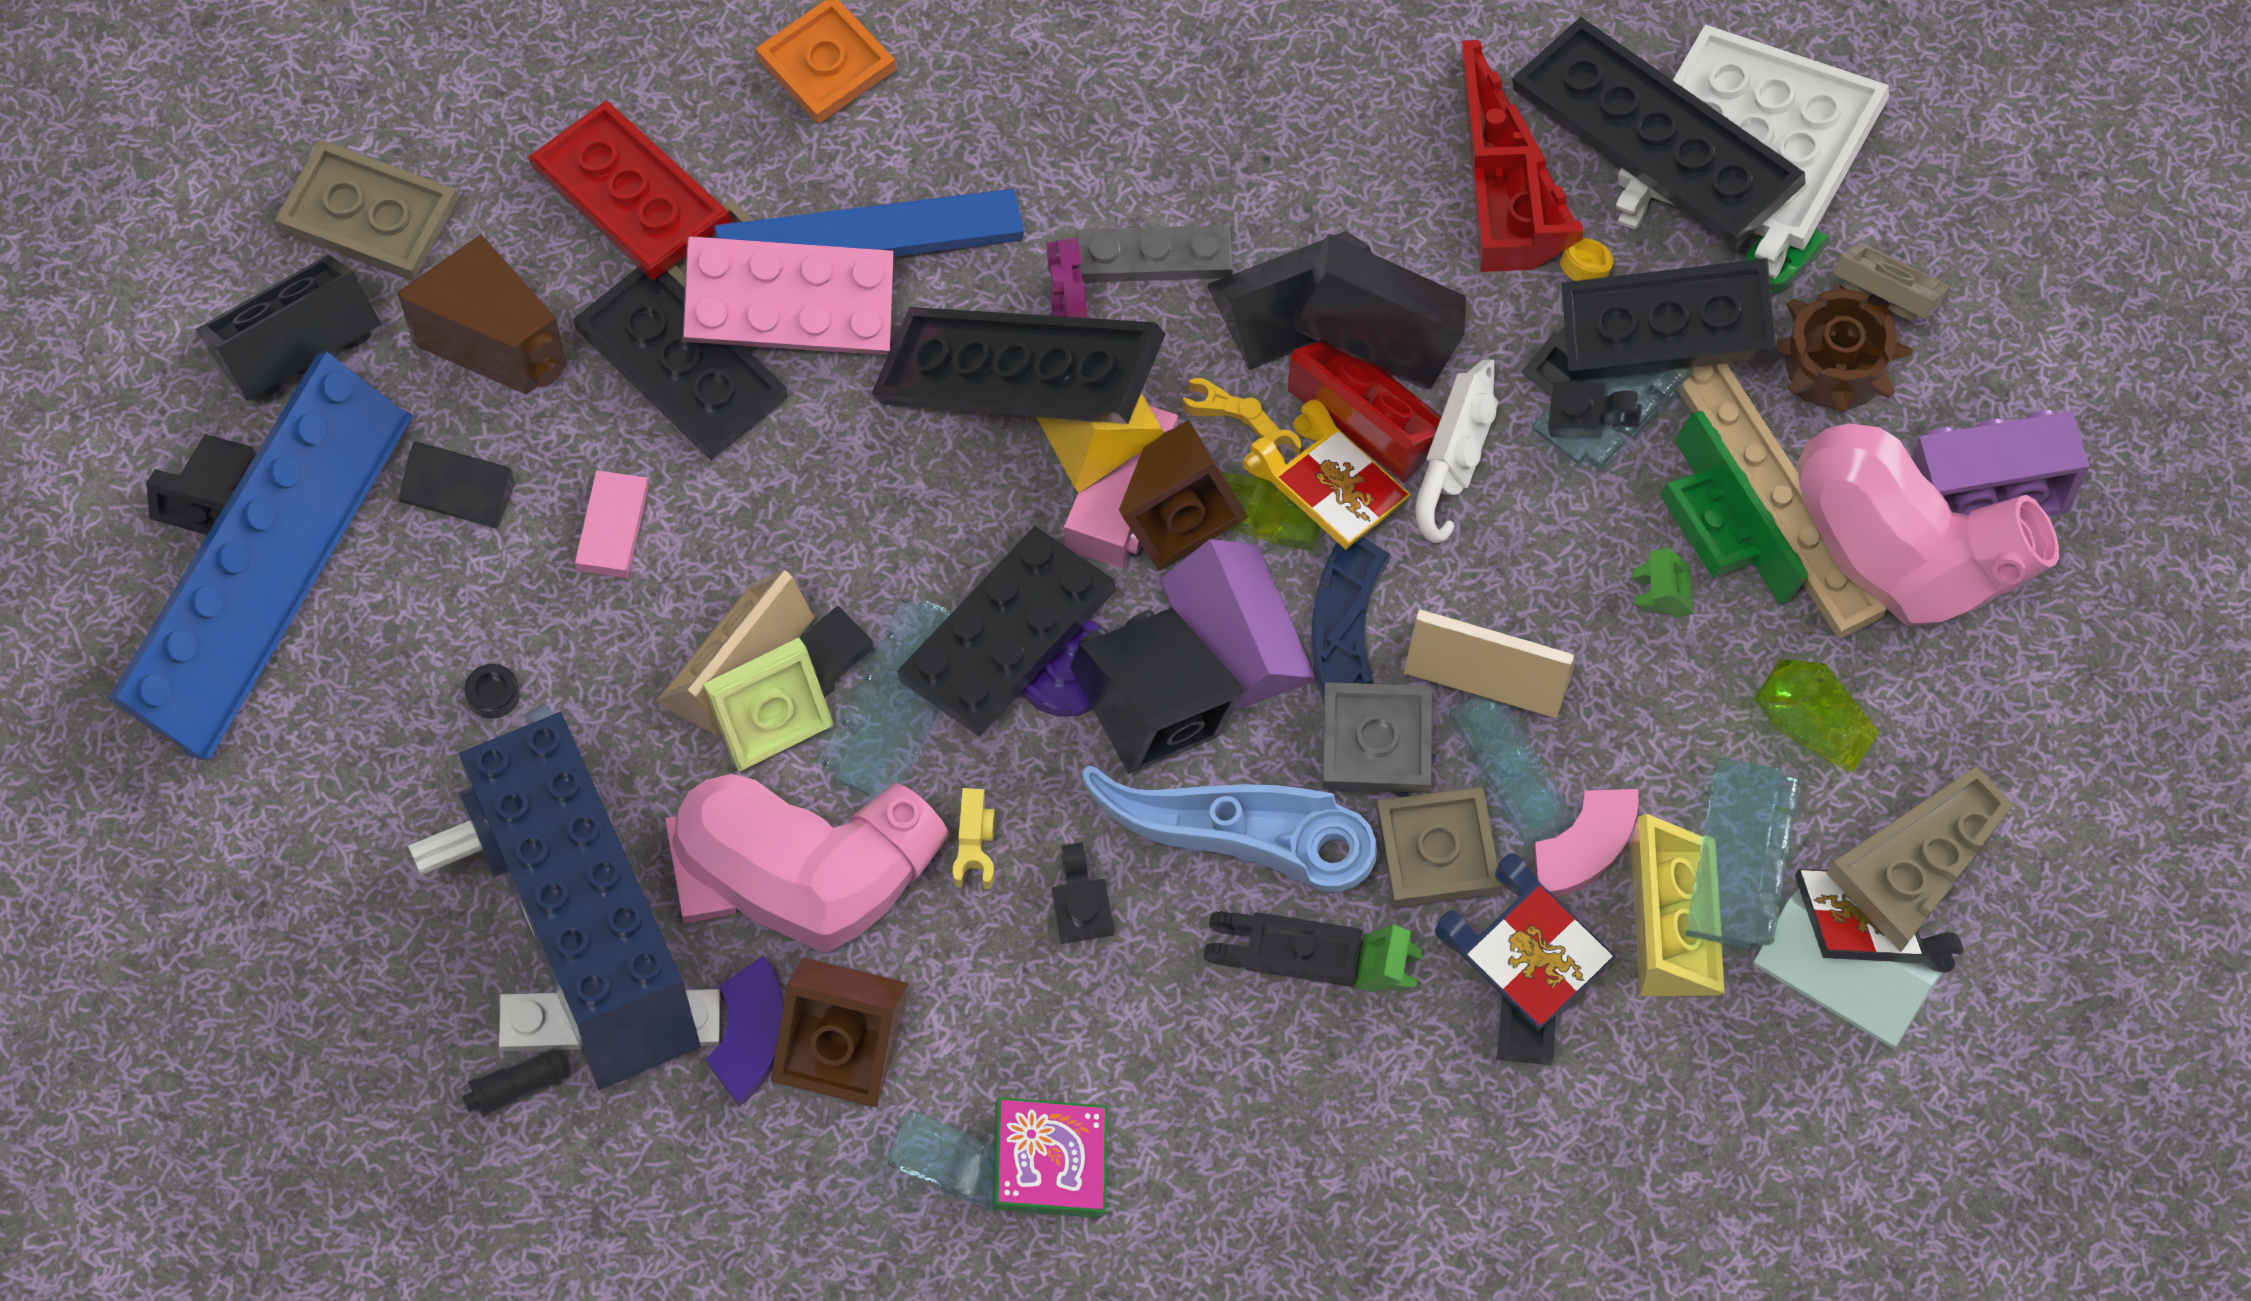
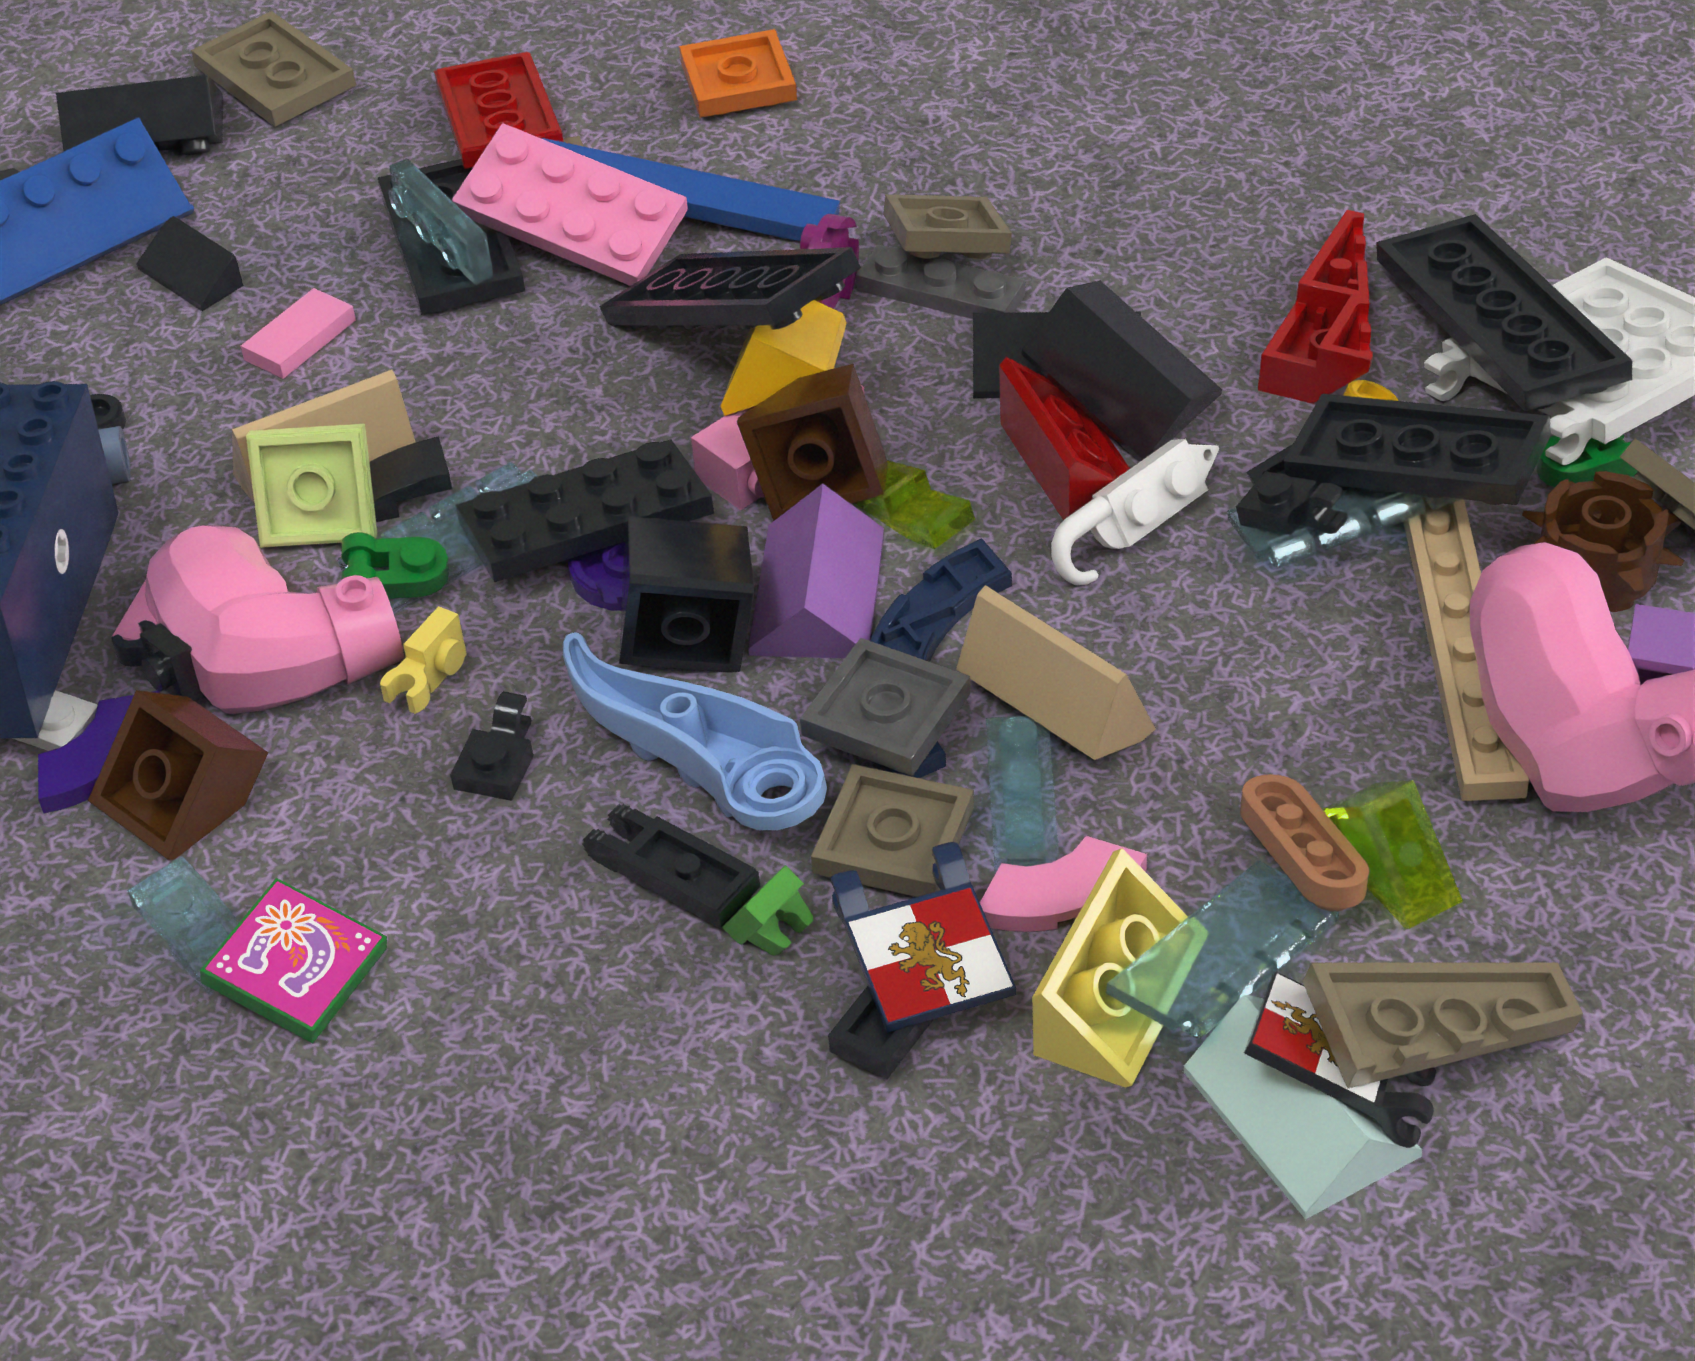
camera: 30 degrees right, 20 degrees down
reddish brown slope [397,234,567,395] -> none
yellow piece [1183,378,1301,462] -> none
flag [1243,399,1411,550] -> none
bright green tile [1632,547,1693,617] -> none
green bracket [1659,411,1808,604] -> none
none -> black plate [112,620,205,701]
none -> green plate [341,532,449,599]
none -> clear light blue plate [388,158,493,285]
none -> dark tan plate [883,194,1012,259]
none -> nougat plate [1240,774,1369,911]

